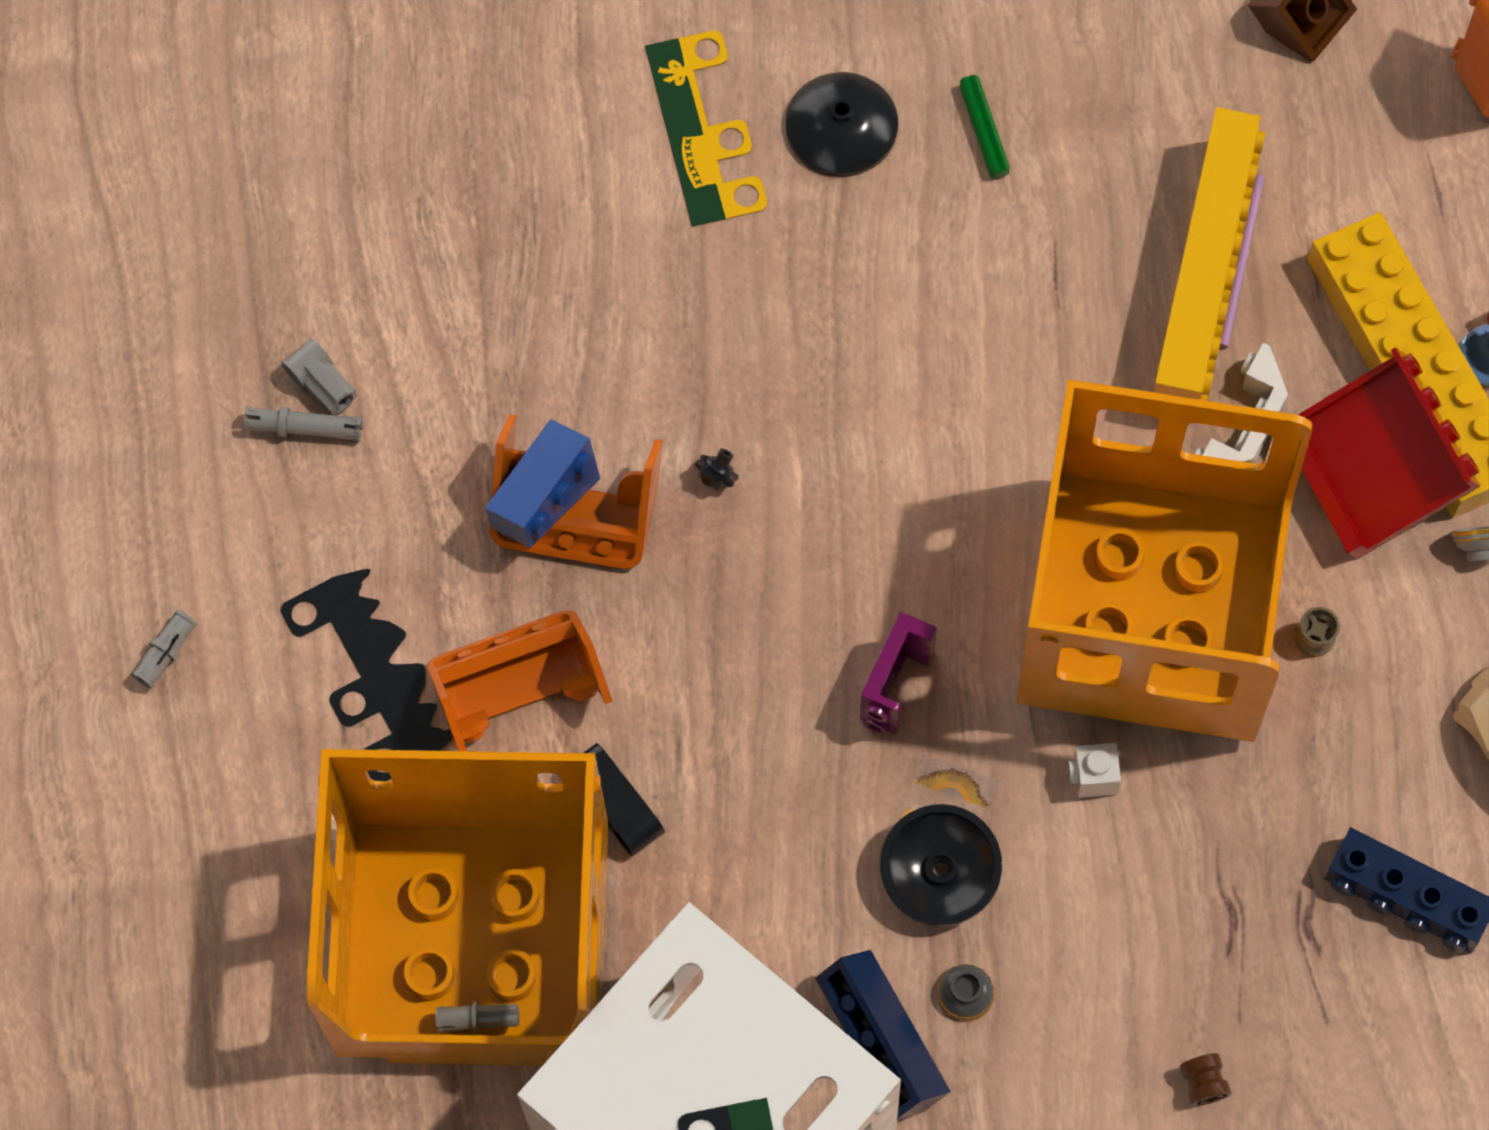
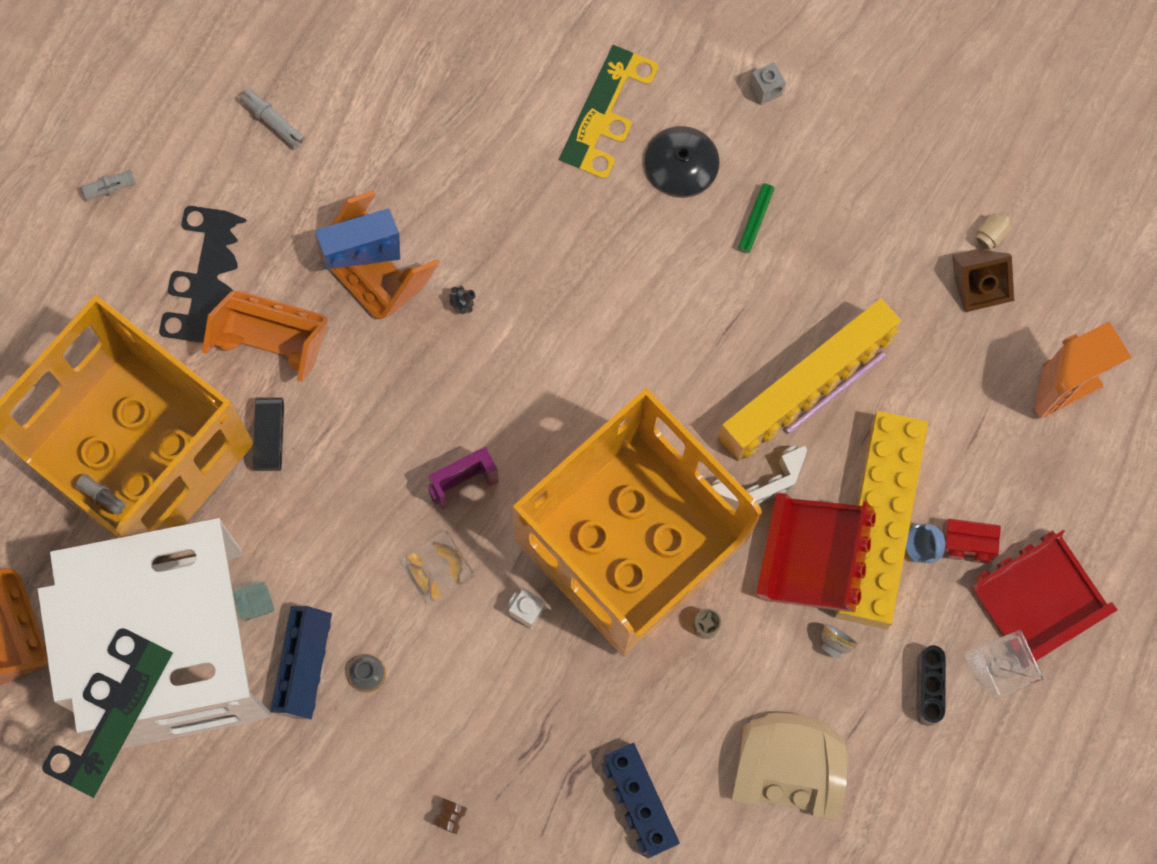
camera: 30 degrees right, 5 degrees up
light grey piece [281,338,357,415] -> none
black dish [880,804,1002,926] -> none

